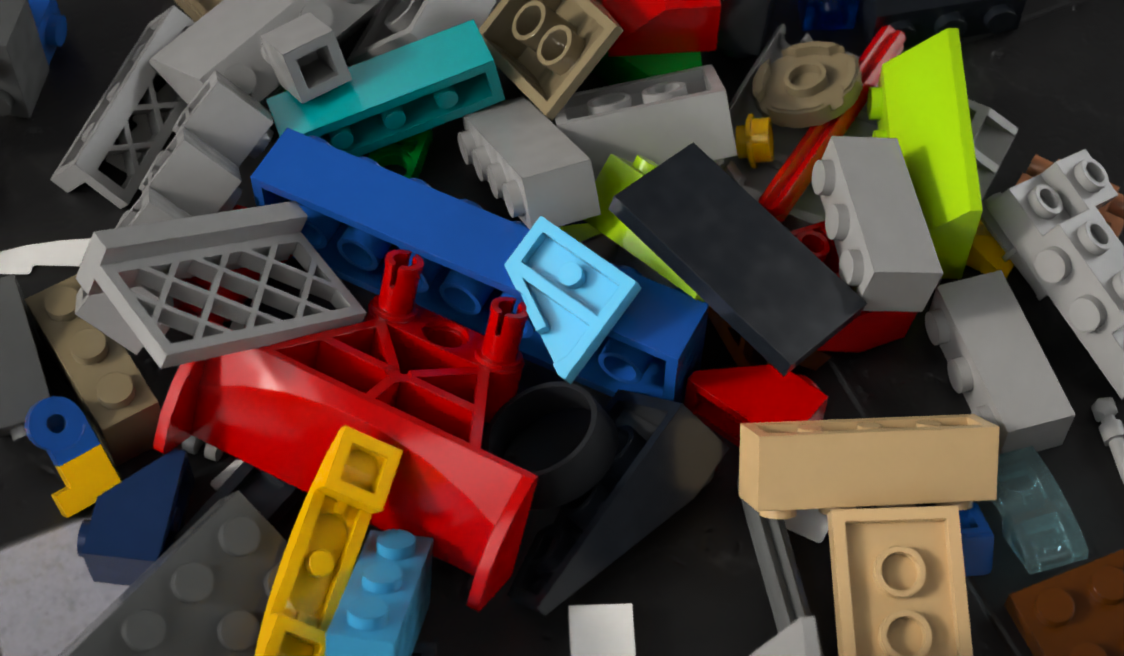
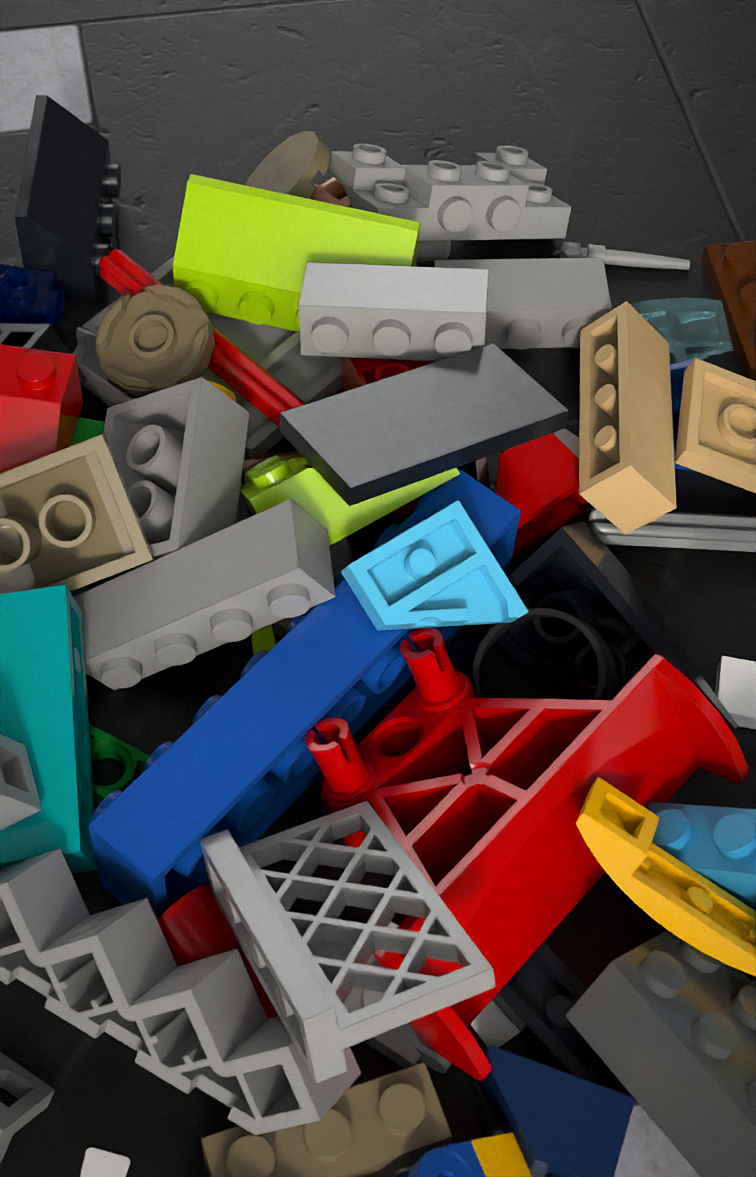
camera: 80 degrees left, 0 degrees up
none -> dark tan tile [245,131,331,199]

